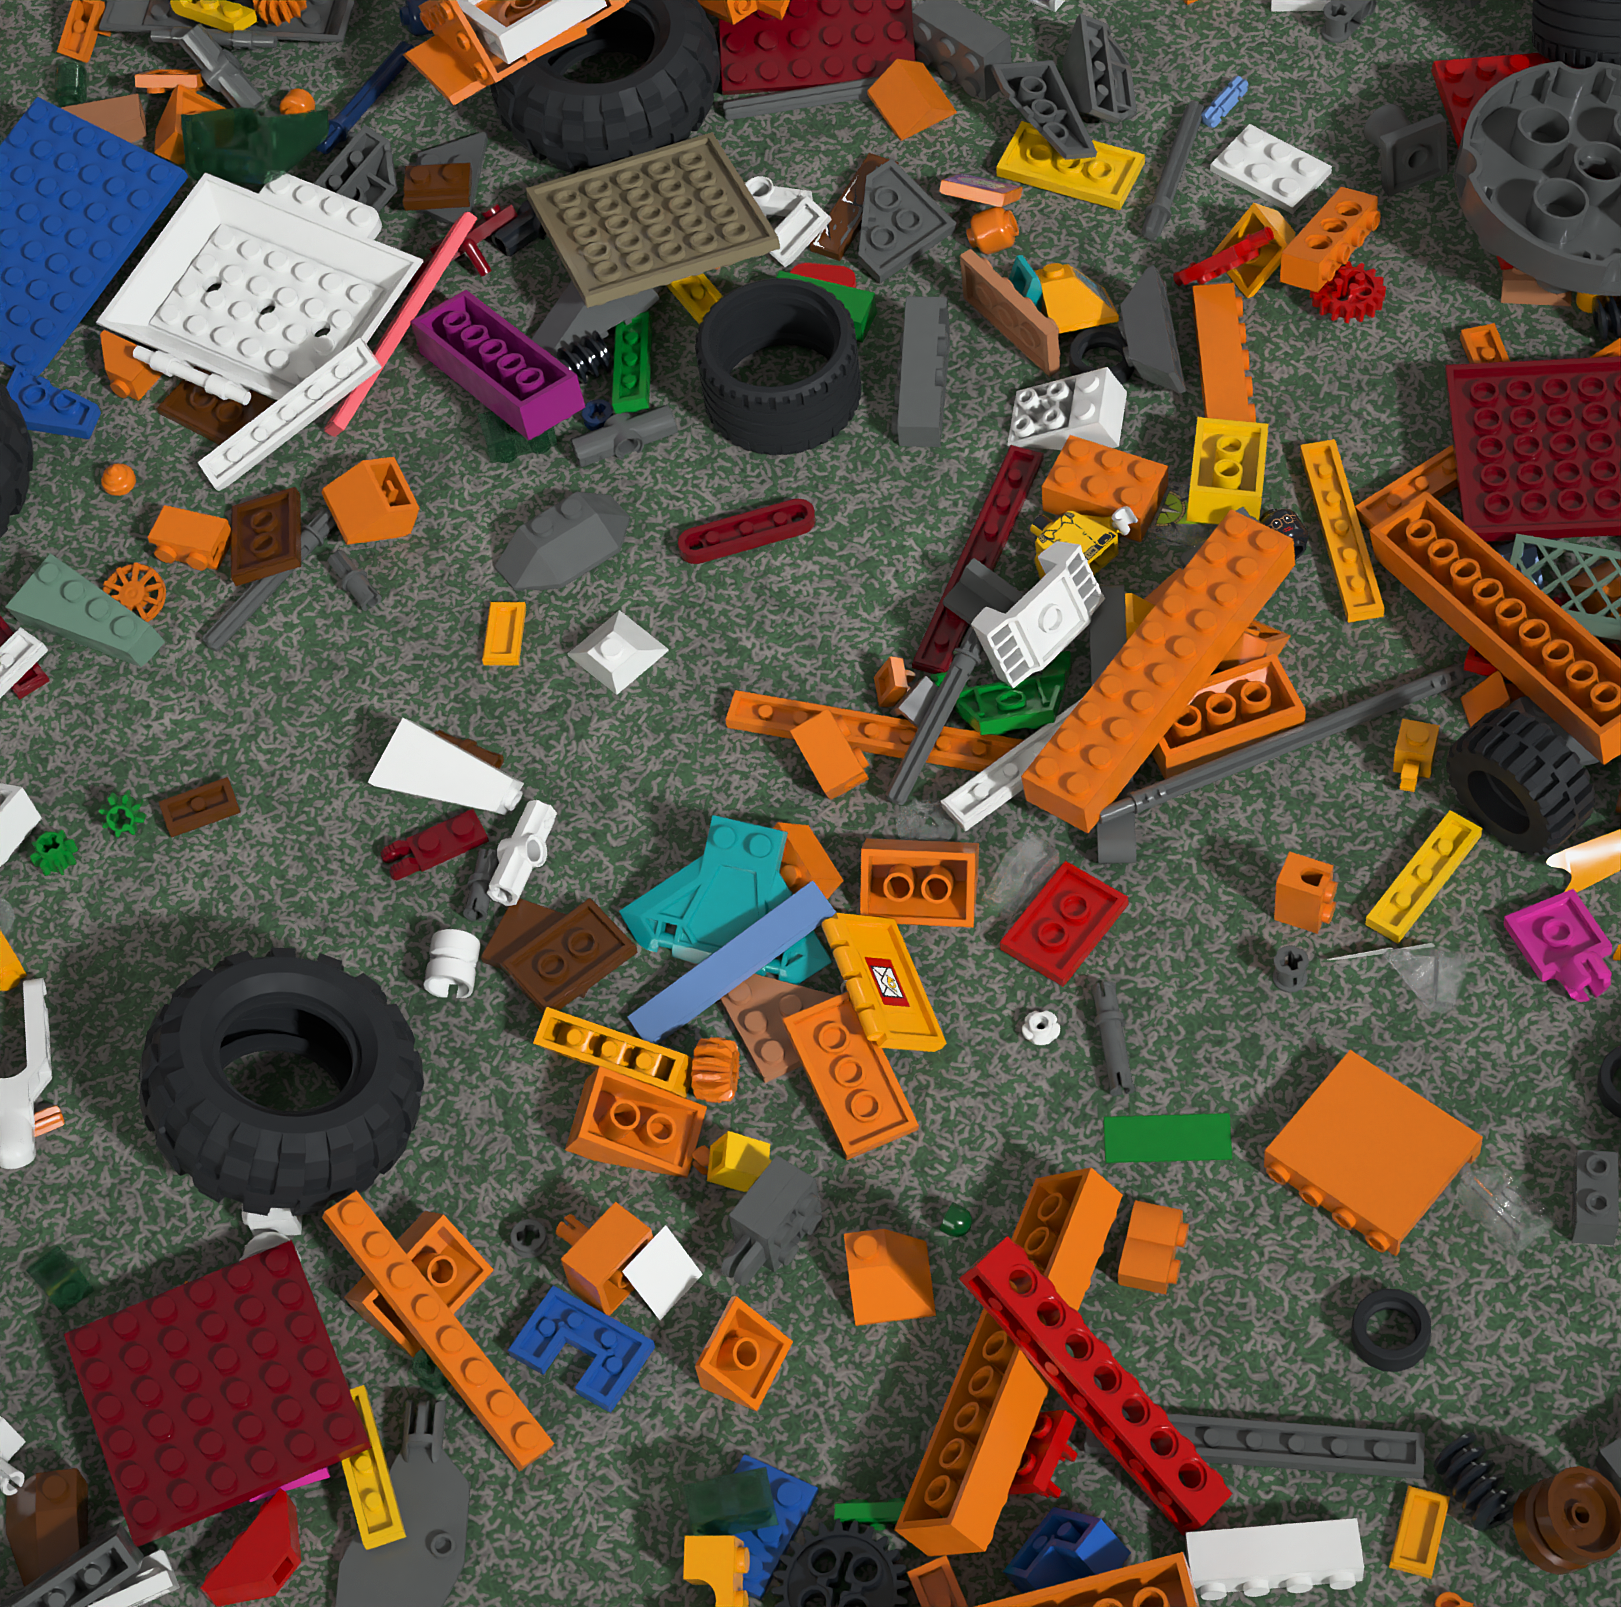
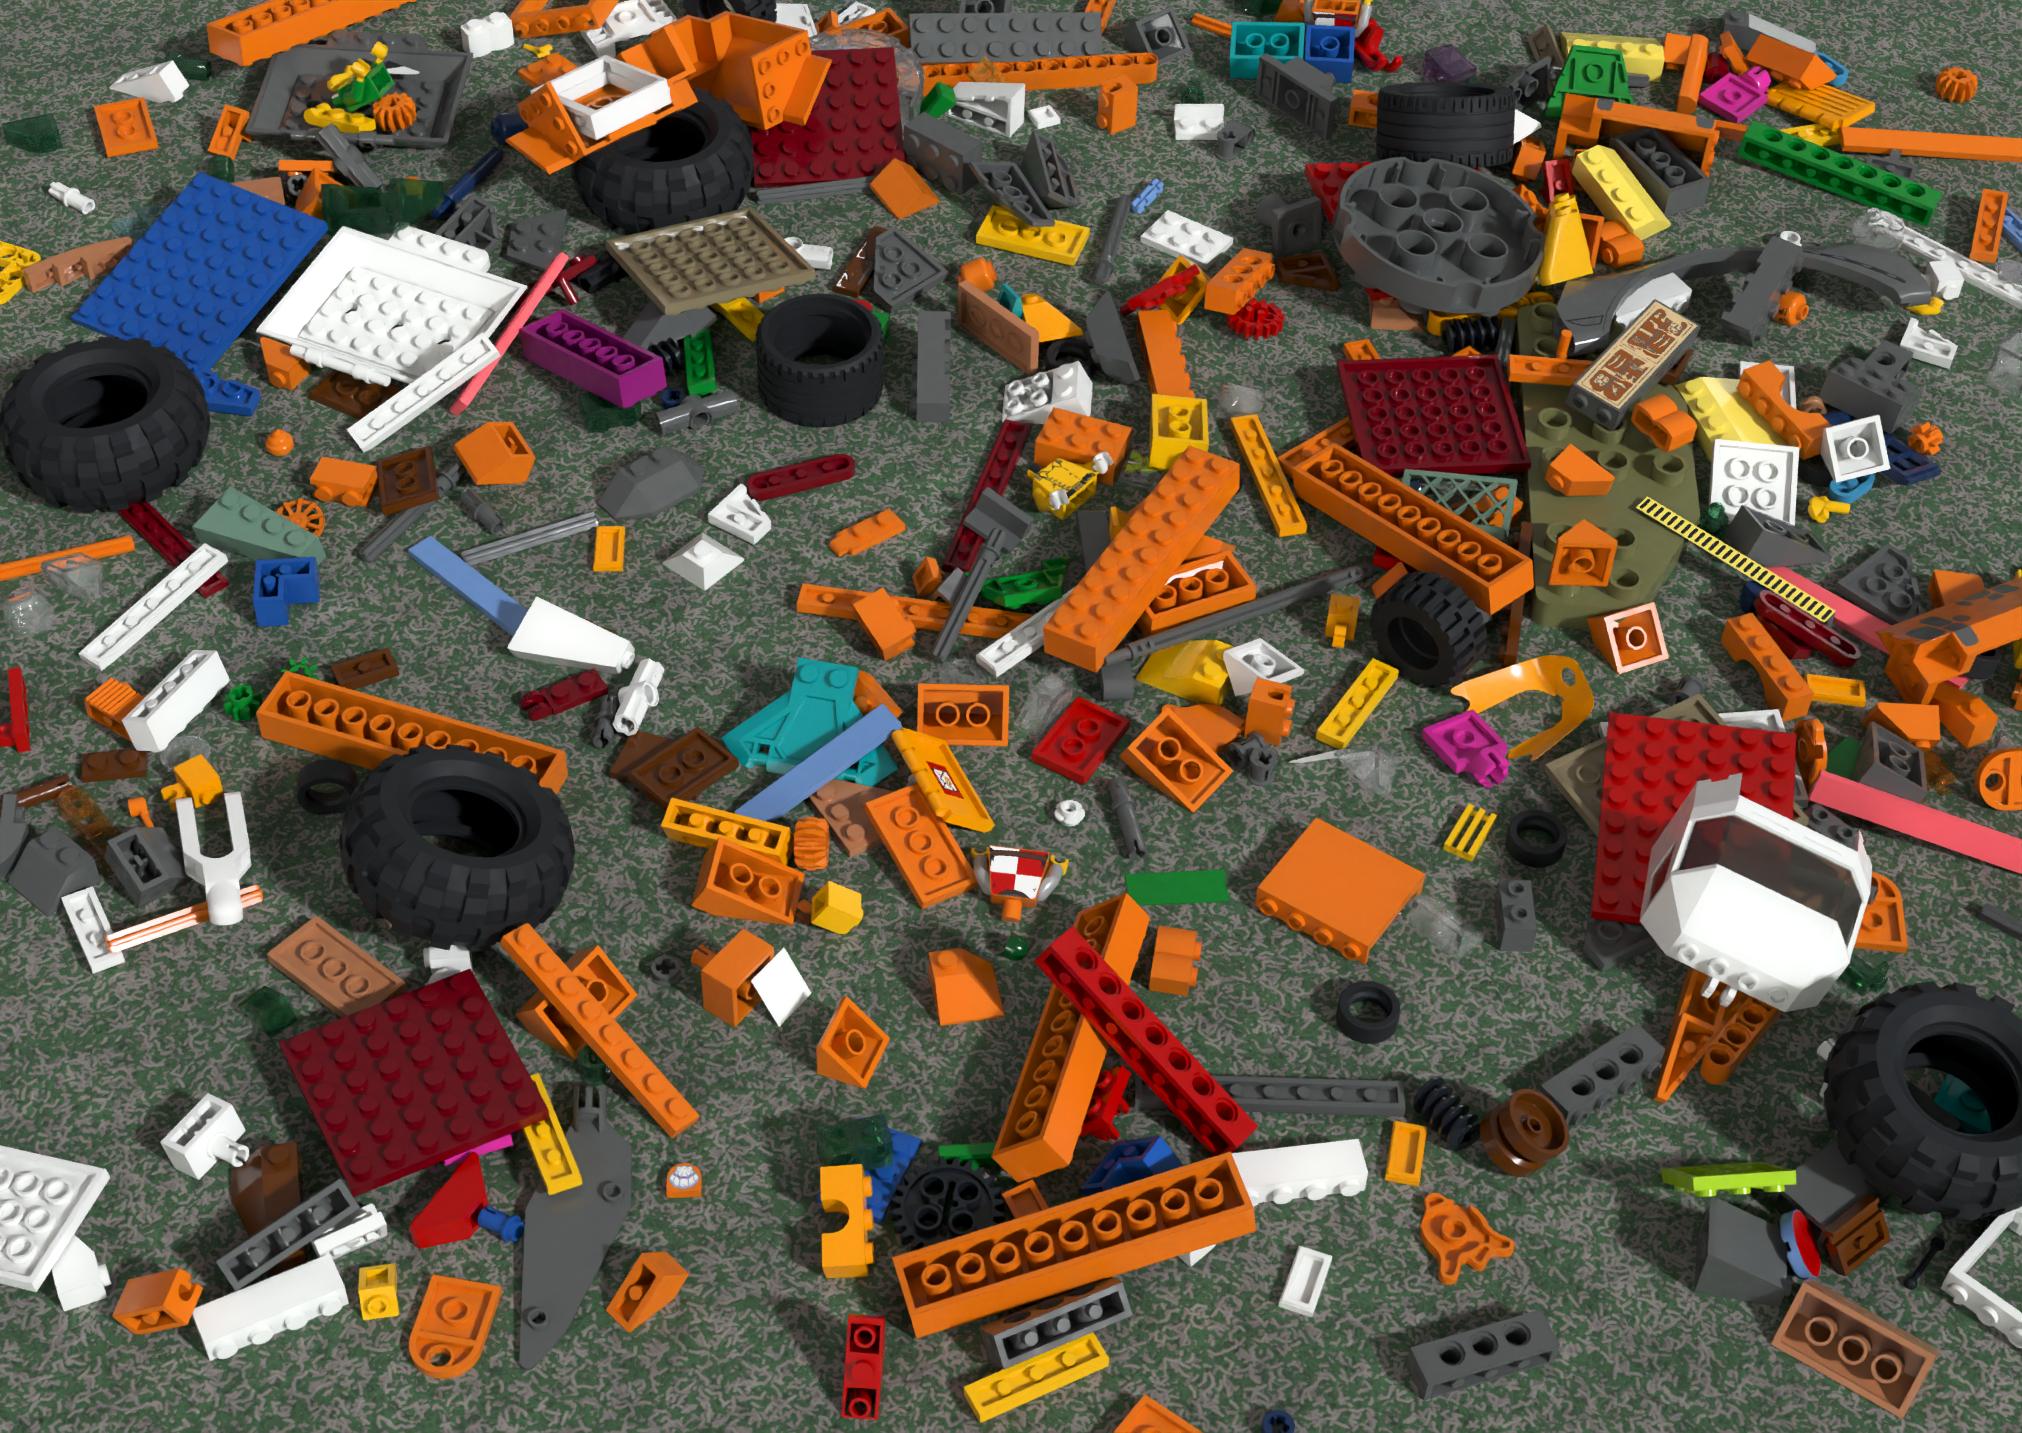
camera: 15 degrees left, 10 degrees down
reddish brown plate [403,162,472,211] -> none
white wheel [424,929,480,998] -> none
blue plate [508,1285,655,1413] -> none
dark grey brick [721,1155,822,1286] -> none
white tile [769,195,832,268] -> none
tile [939,173,1023,207] -> none
white plate [971,541,1105,688] -> none
none -> blue brick [253,557,321,627]
none -> orange brick [256,671,568,795]
none -> nougat plate [267,915,407,1018]
none -> dark grey bush [283,174,308,203]
none -> black tyre [296,759,358,815]
none -> medium blue tile [408,536,528,637]
none -> axle [460,511,599,566]
none -> blue pin [477,1205,525,1242]
none -> tile [666,1163,702,1198]
none -> white wing [708,484,771,545]
none -> orange hinge [829,508,906,557]
none -> torso [971,845,1069,923]
none -> orange slope [1119,707,1233,813]
none -> yellow slope [1136,640,1234,706]
none -> orange tile [1161,703,1246,753]
none -> clear hat [1220,381,1266,419]
none -> white slope [1223,638,1305,696]
none -> dark grey bush [1227,731,1268,768]
none -> reddish brown wing [1274,251,1340,291]
none -> yellow tile [1443,804,1497,862]

